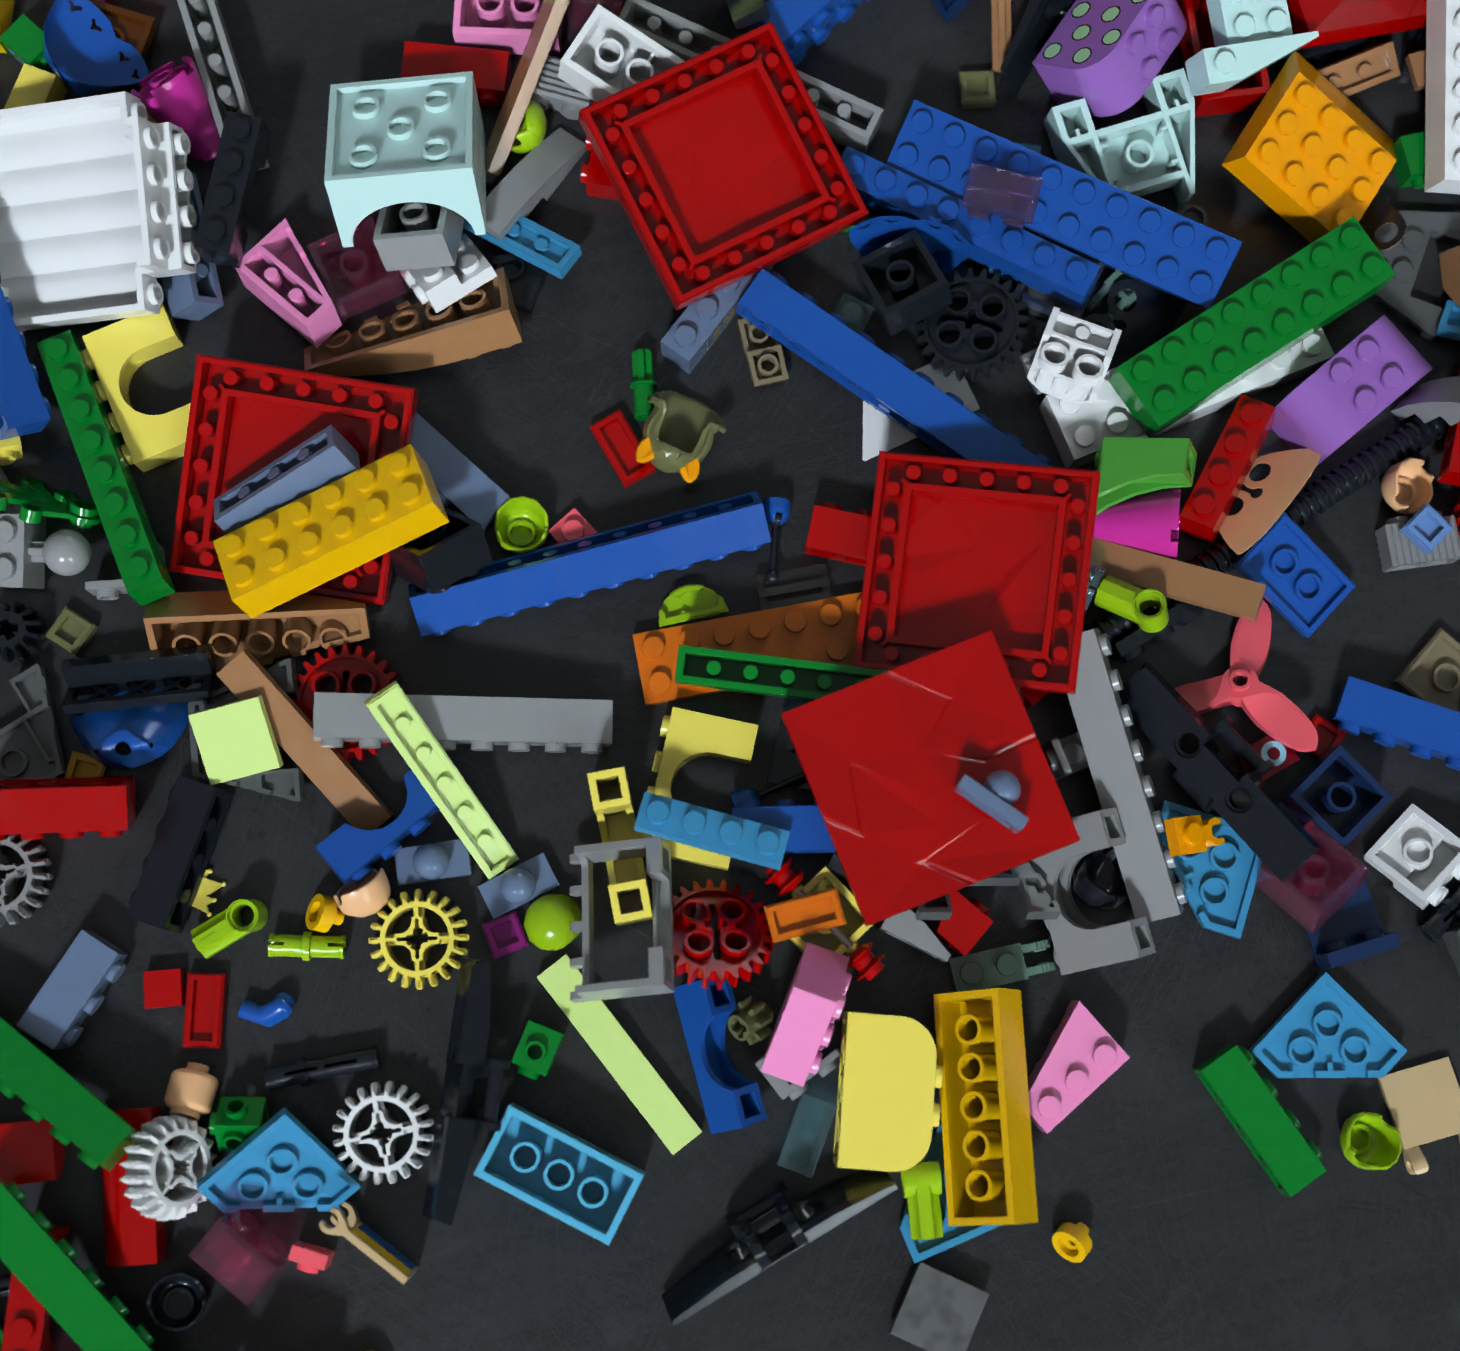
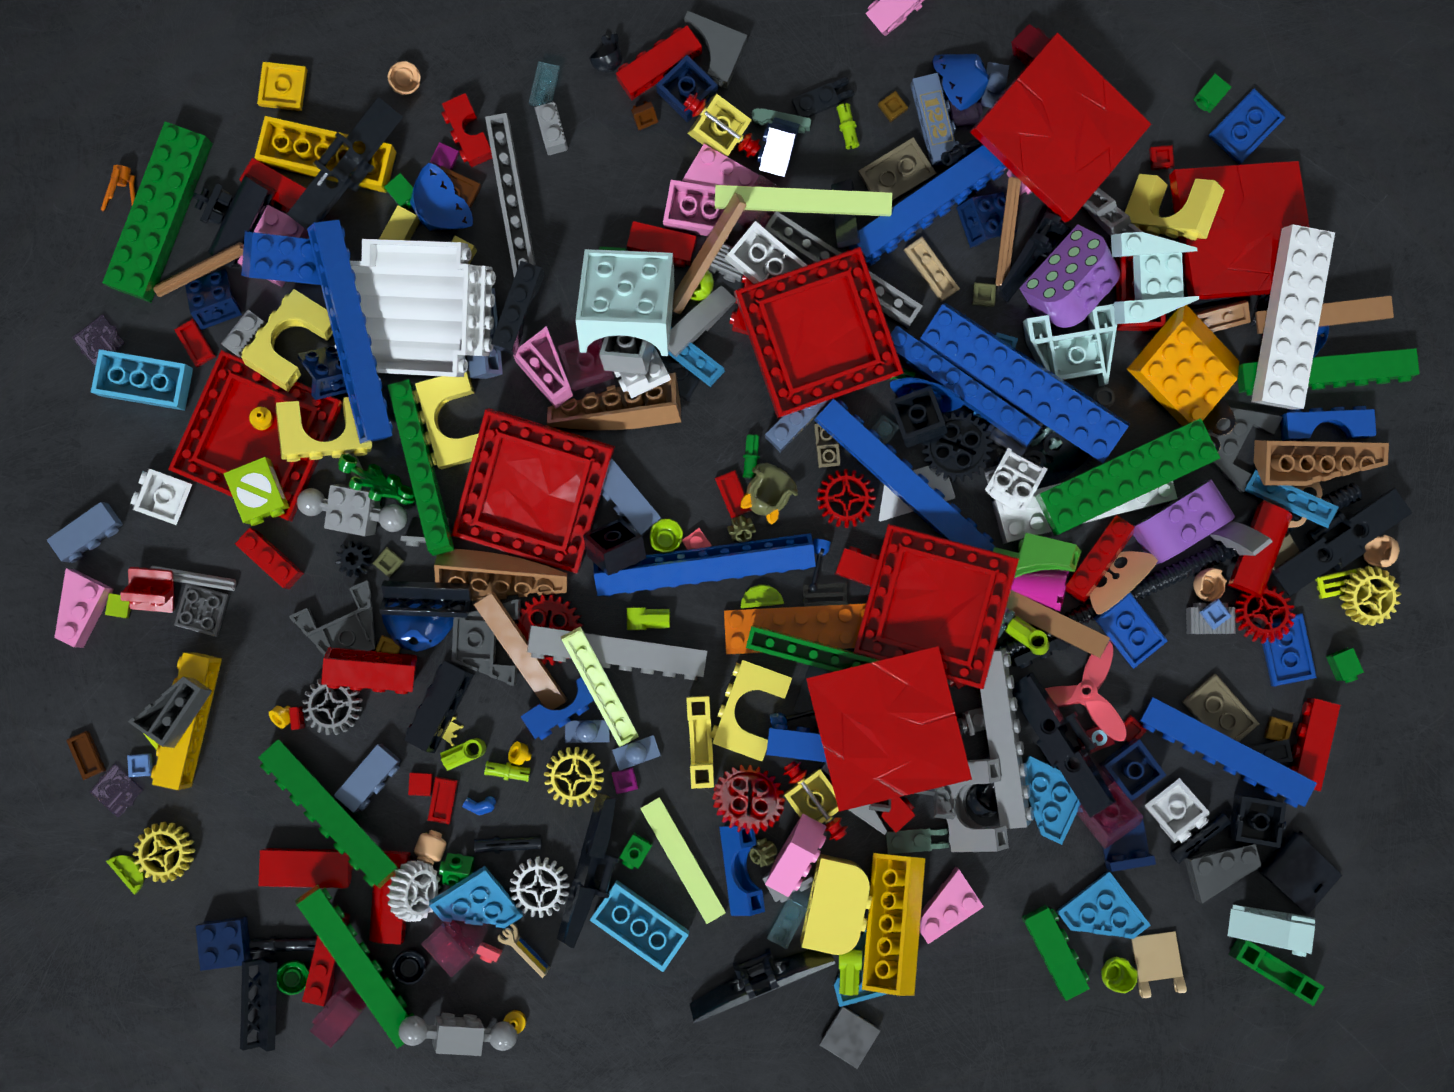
camera: 15 degrees right, 5 degrees up
dark pink cone [131,56,220,161] -> none
yellowish green tile [188,695,284,786] -> none
sand blue brick [213,424,360,534] -> none
yellow brick [213,444,449,619] -> none
light nougat hair [333,868,391,918] -> none
lime hair [524,893,582,951] -> none
light grey hinge [569,836,675,1002] -> none
dark azure plate [634,791,790,871] -> none
orange tile [764,887,846,943] -> none
sand blue tile [954,770,1029,833] -> none
clear purple brick [960,163,1043,229] -> none
yellow tile [1052,1222,1092,1263] -> none
light orange plate [1164,815,1225,857] -> none
none -> lime piece [627,608,670,630]
none -> olive gear [727,515,756,543]
none -> red gear [816,469,876,528]
none -> tan tile [904,237,960,302]

